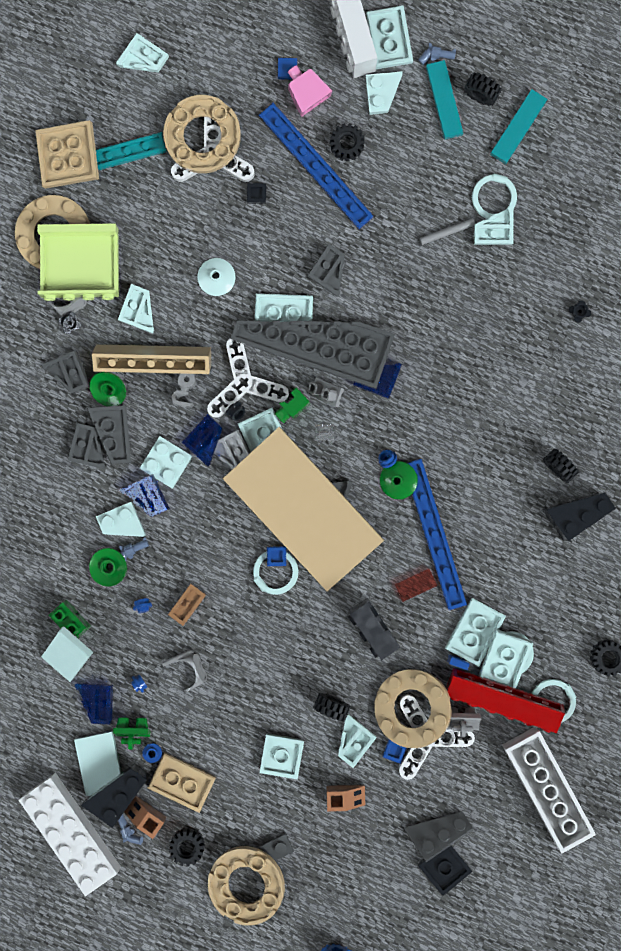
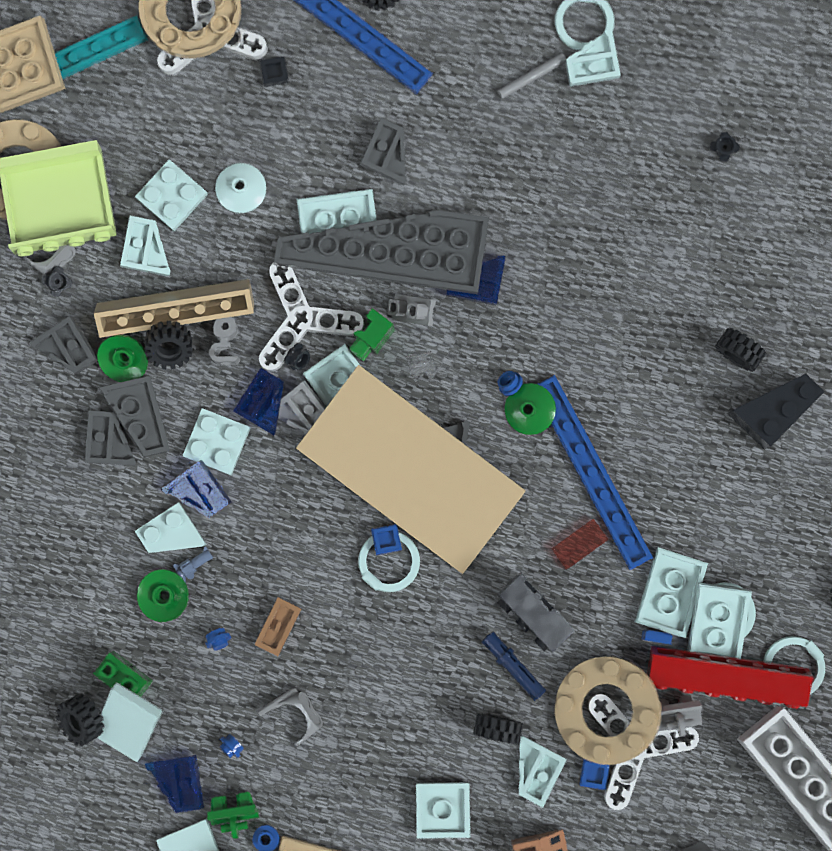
camera: 15 degrees left, 5 degrees down
none -> black tyre [56,694,104,747]
none -> light aqua plate [135,160,208,231]
none -> black tyre [145,321,192,370]
none -> dark blue pin [481,631,546,701]

